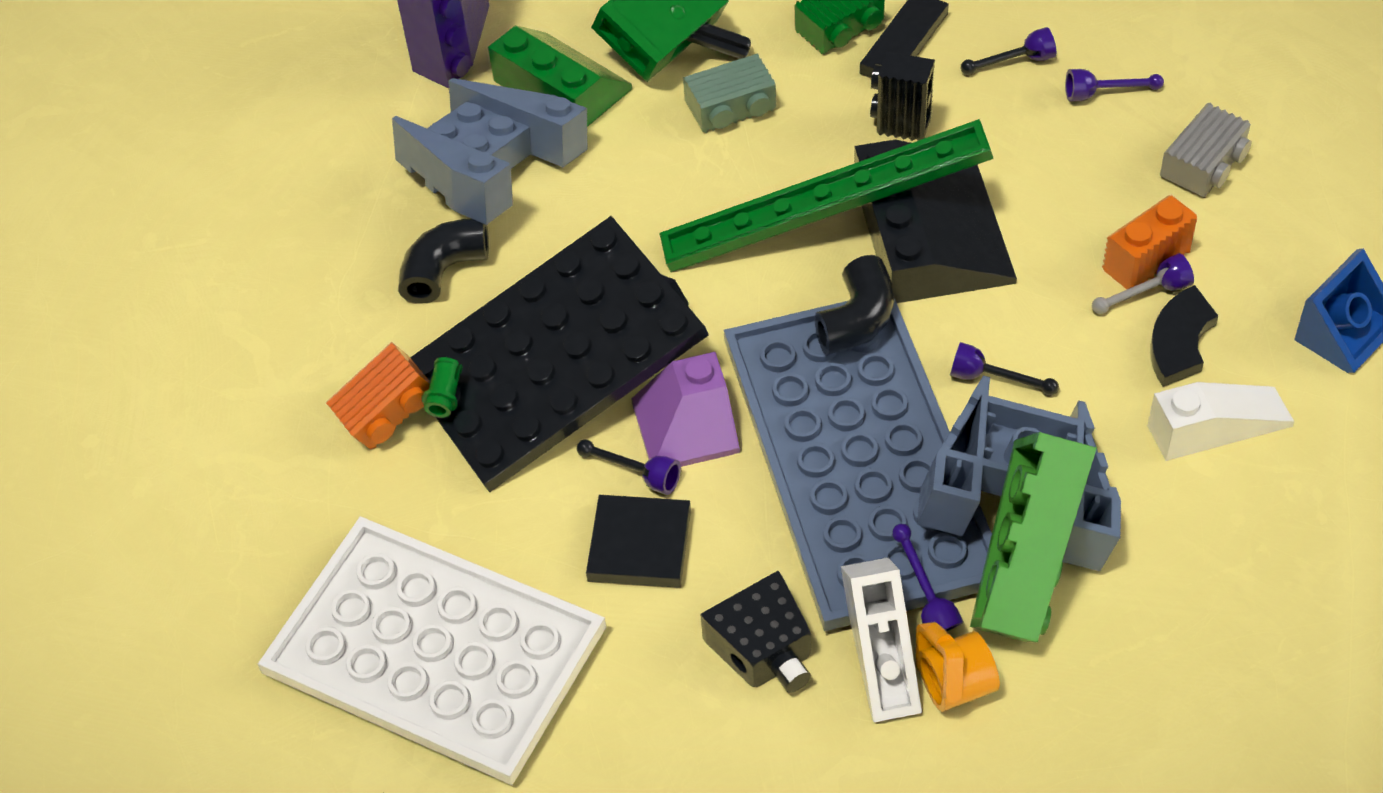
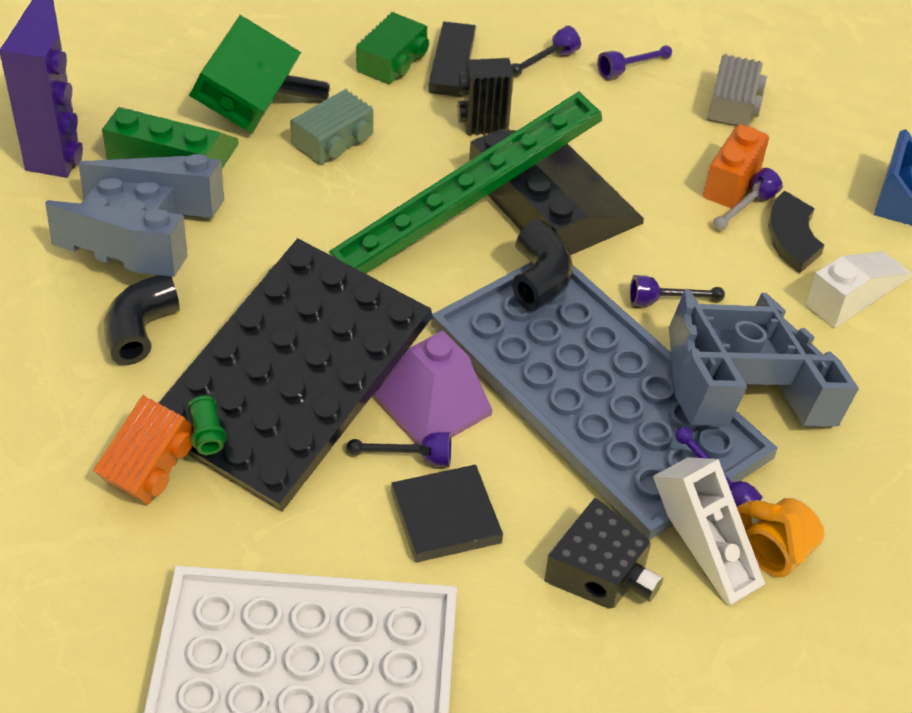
camera: 30 degrees left, 5 degrees down
bright green wedge [970,432,1097,642] -> none

